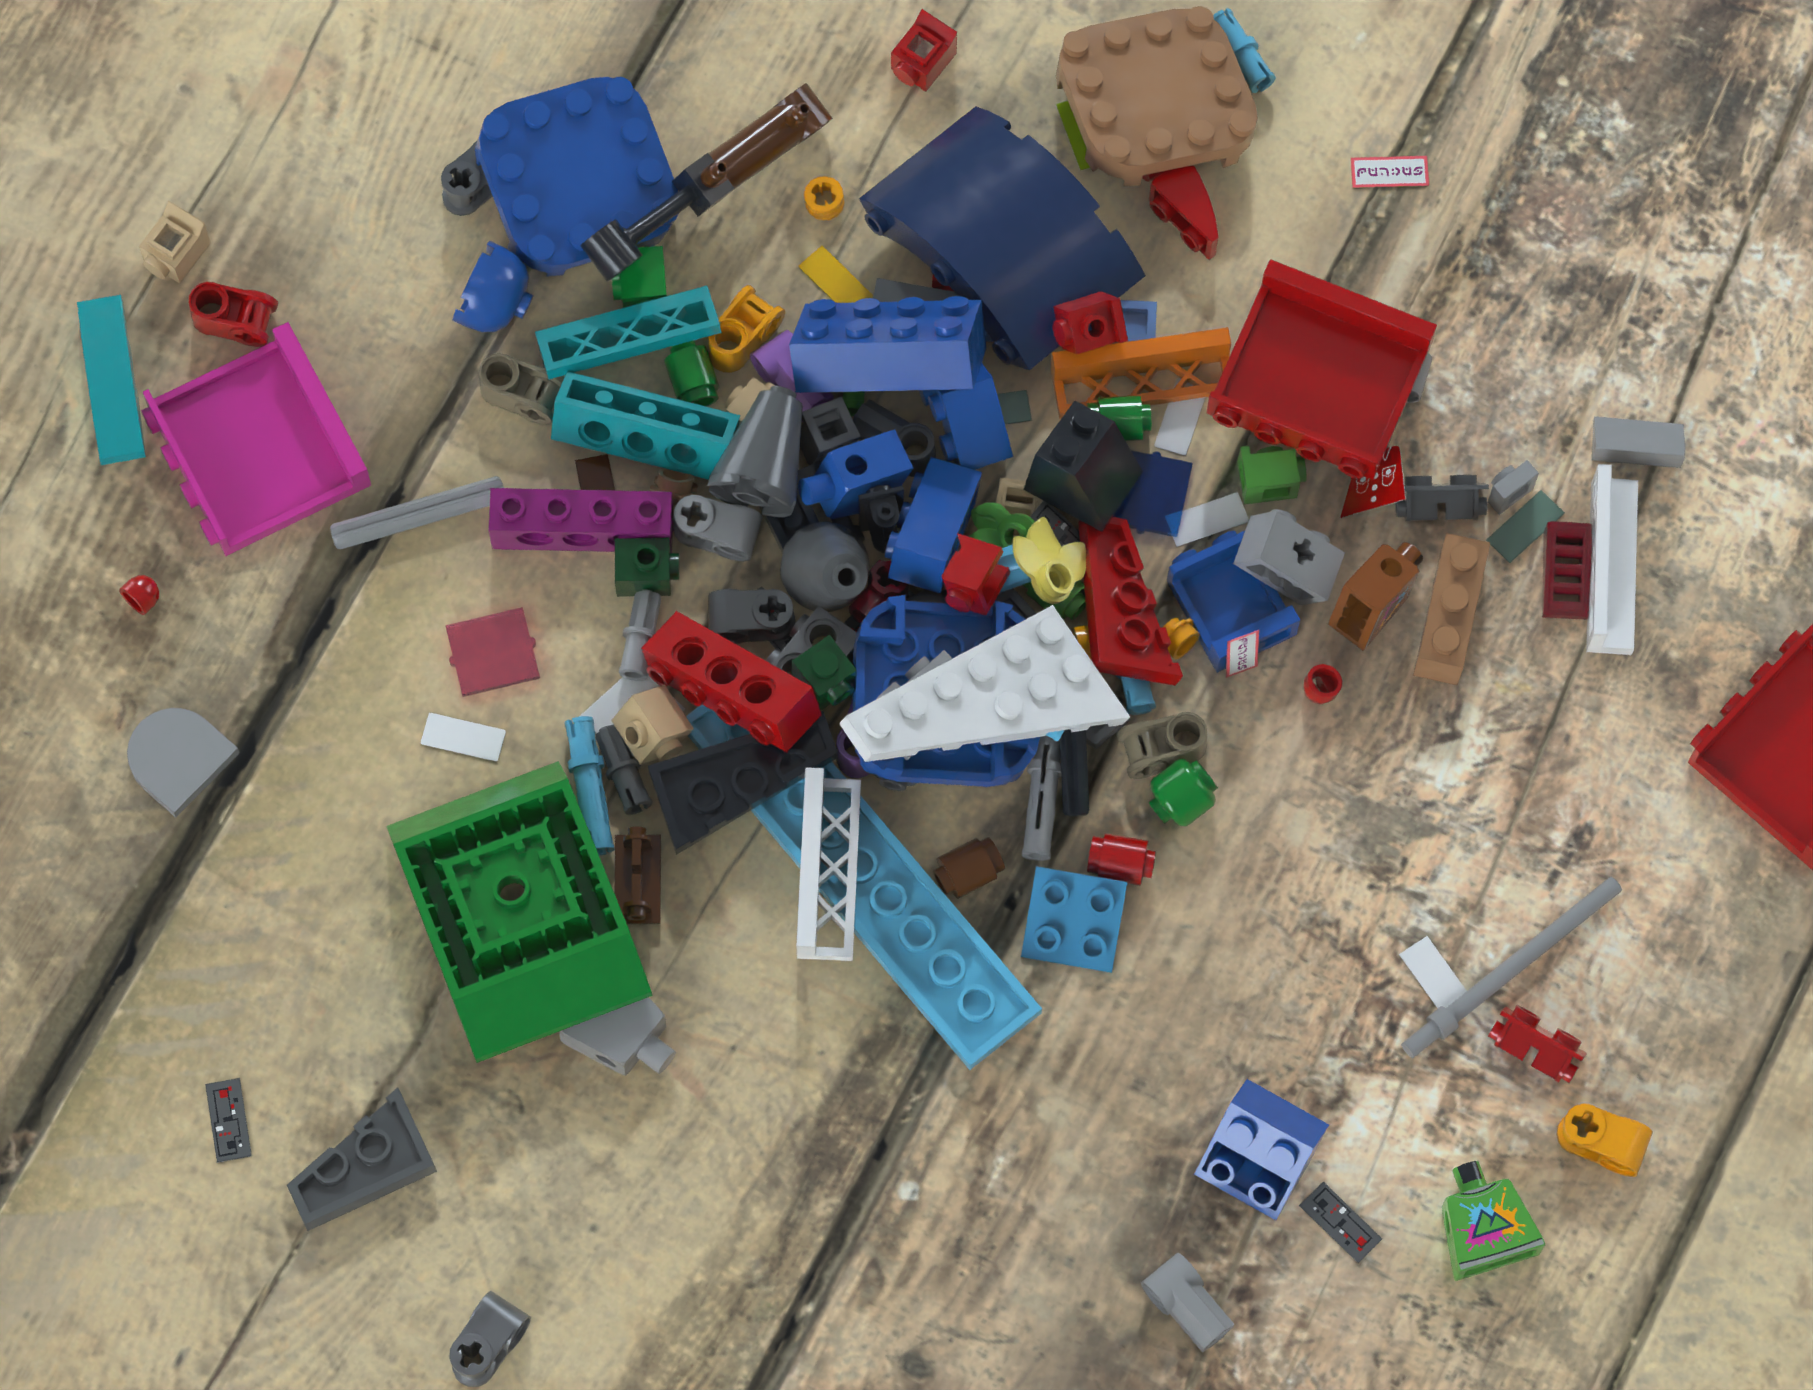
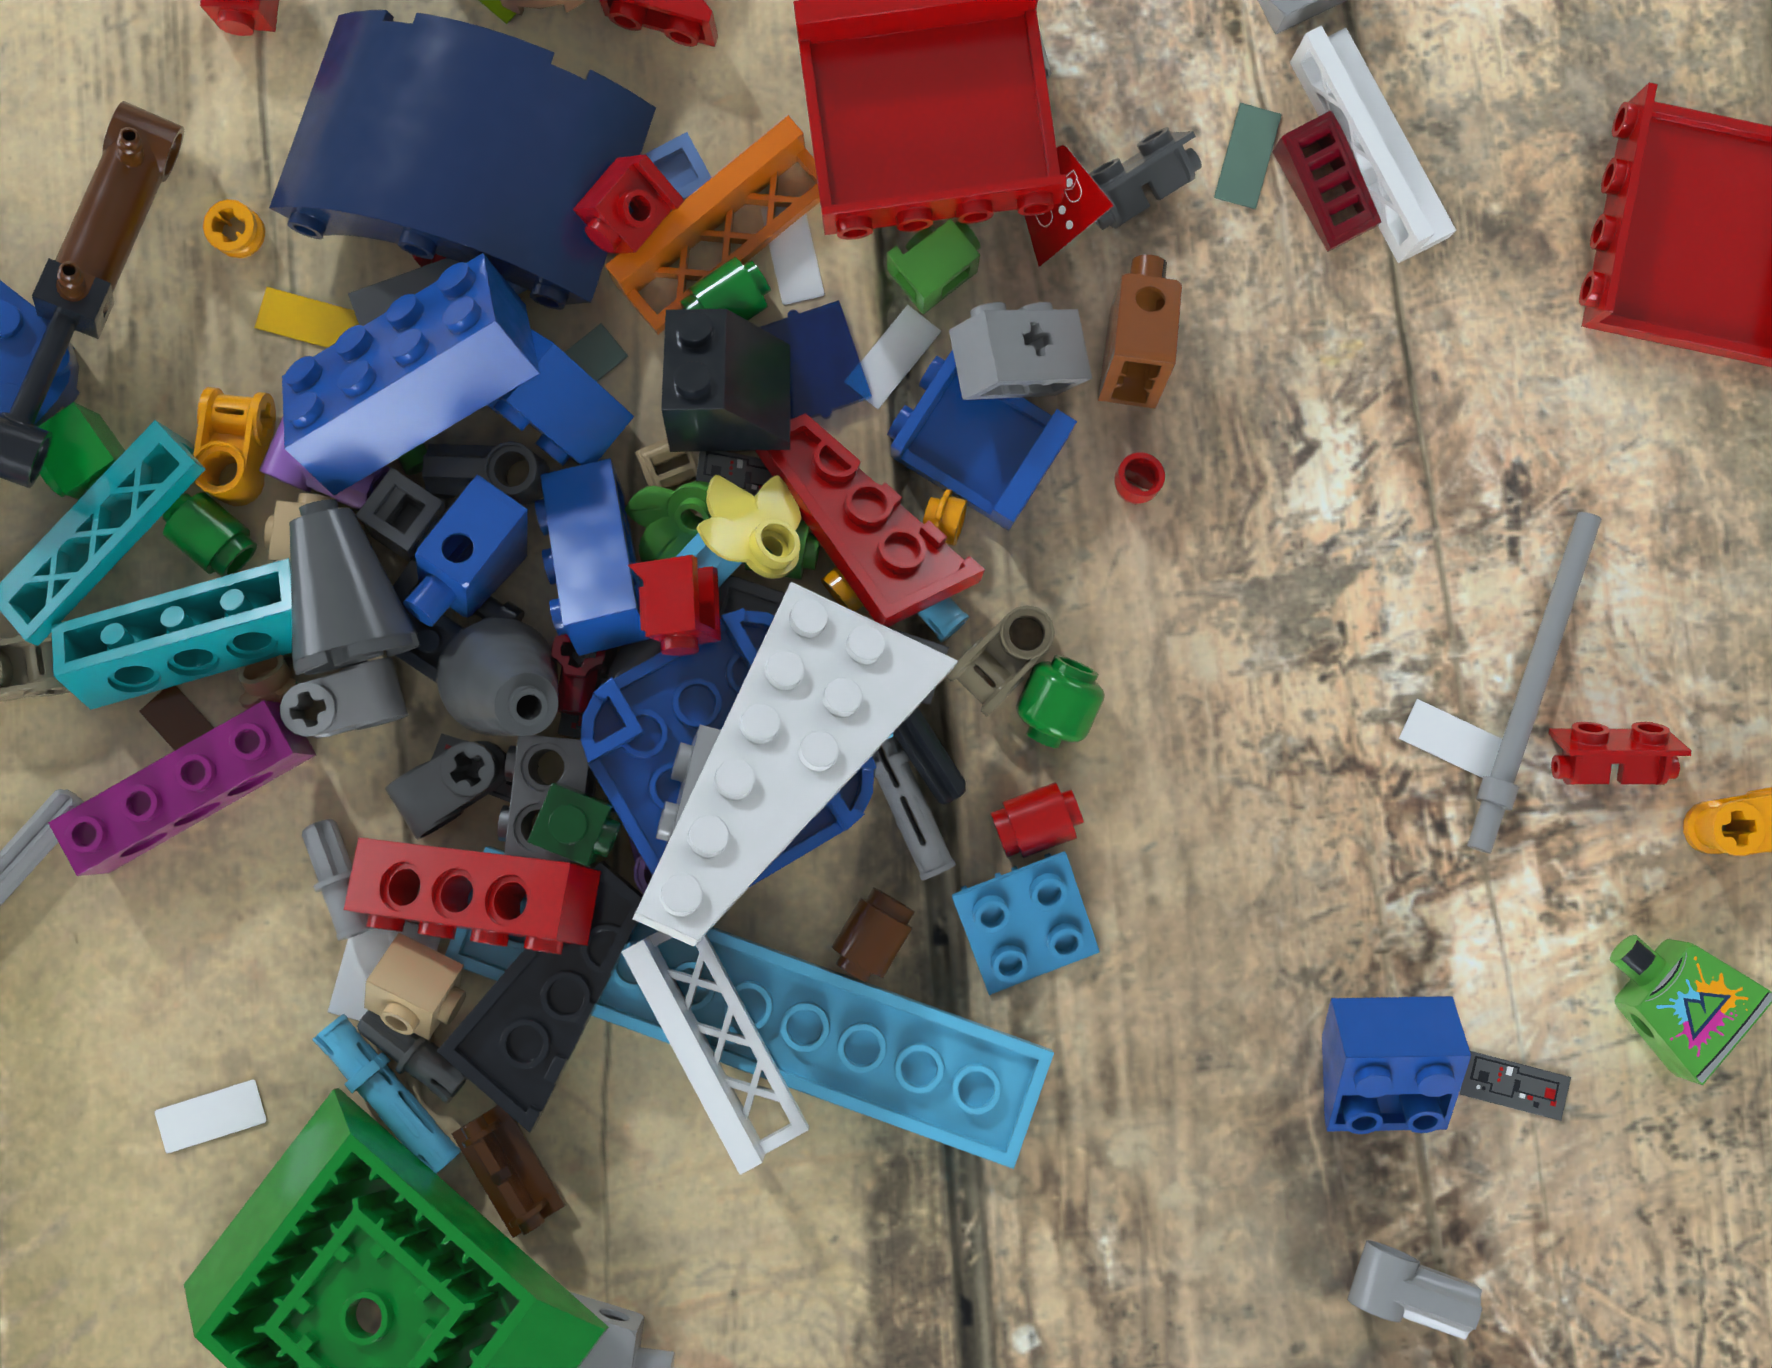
camera: 30 degrees left, 15 degrees up
clear pink piece [445,607,540,697] -> none
dark green brick [615,538,680,597] -> none
black hinge [858,485,904,553] -> none
white sticker [1226,630,1259,678] -> none
medium nougat brick [1413,533,1490,685] -> none
light grey plate [1488,460,1539,515] -> none

